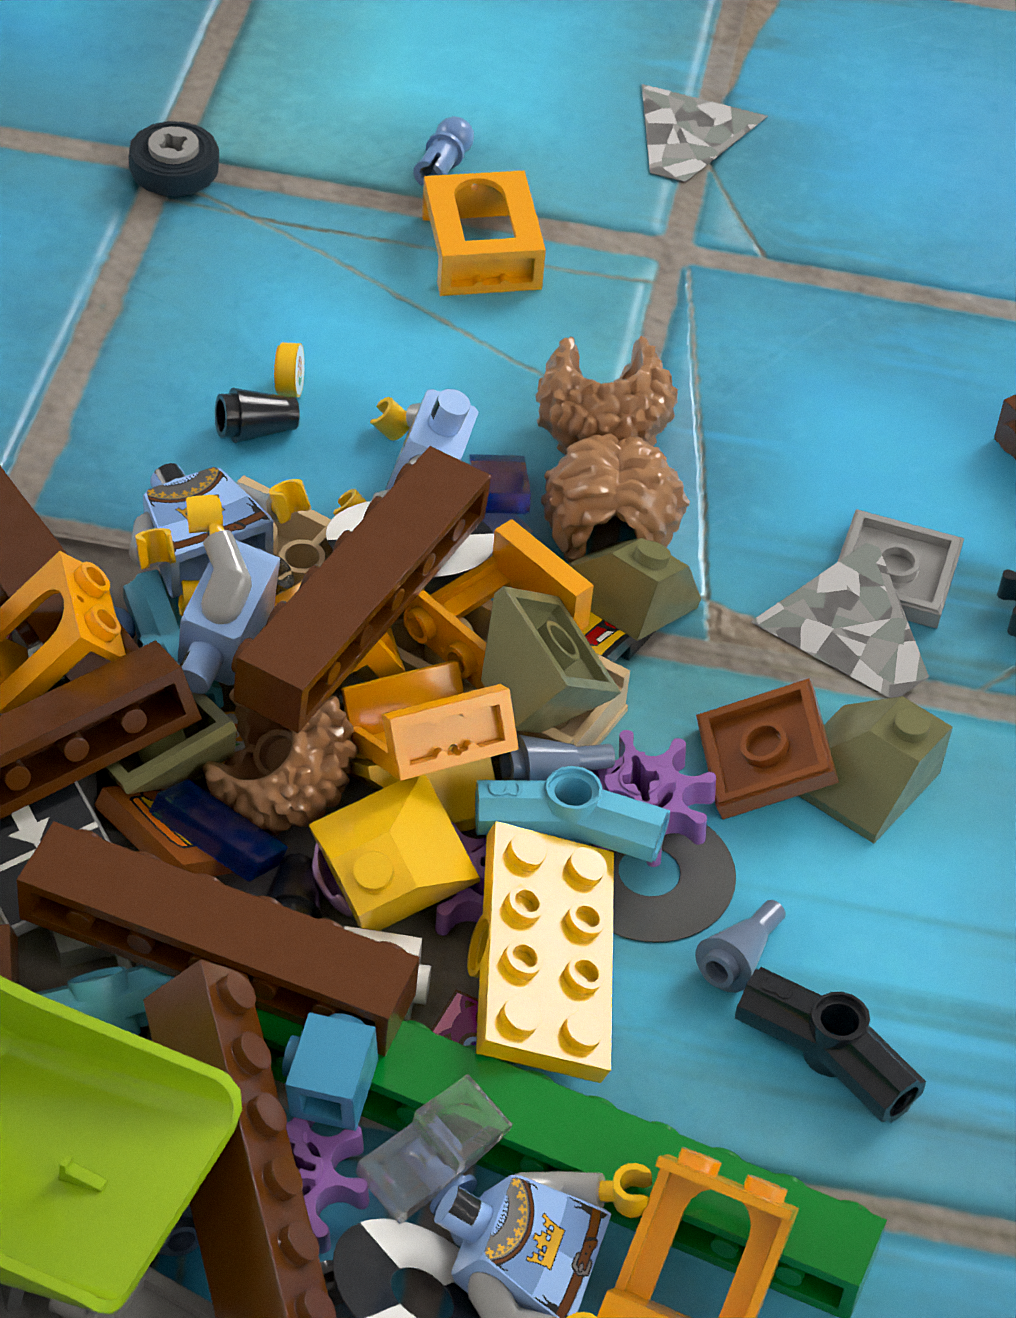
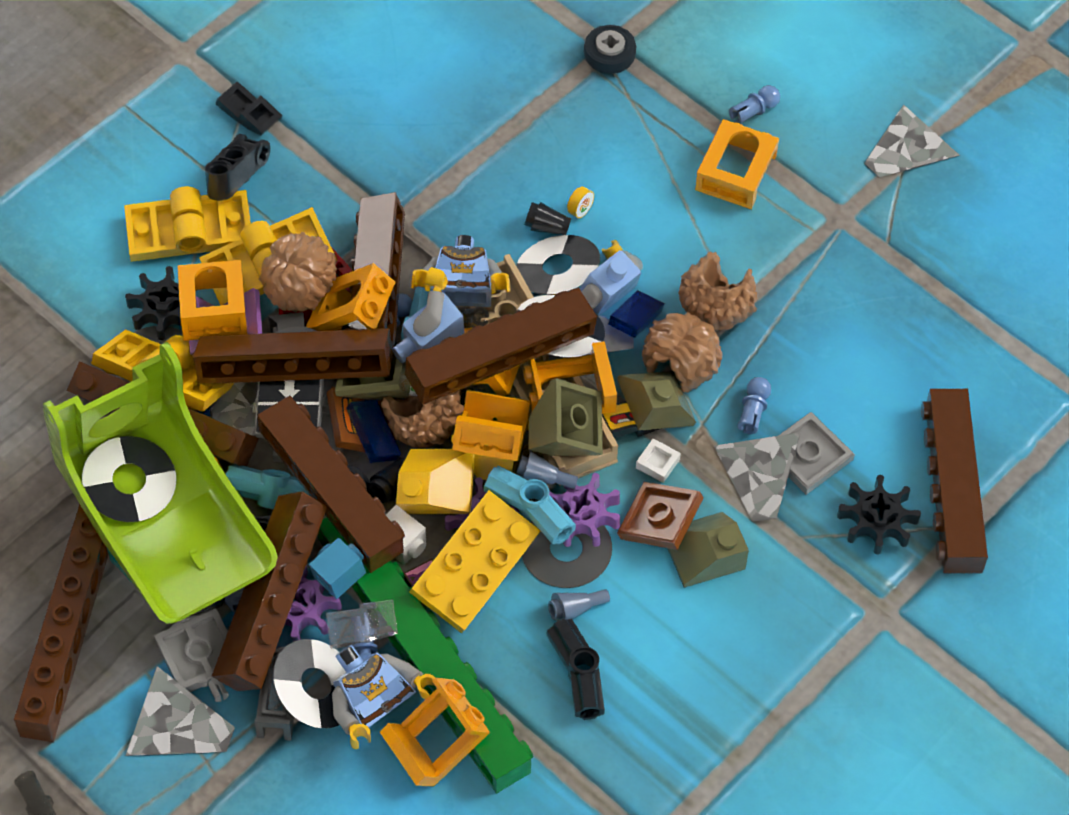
camera: 35 degrees right, 10 degrees up
none -> sticker [516,235,600,295]
none -> white plate [636,439,681,483]
none -> medium blue pin [737,377,771,434]

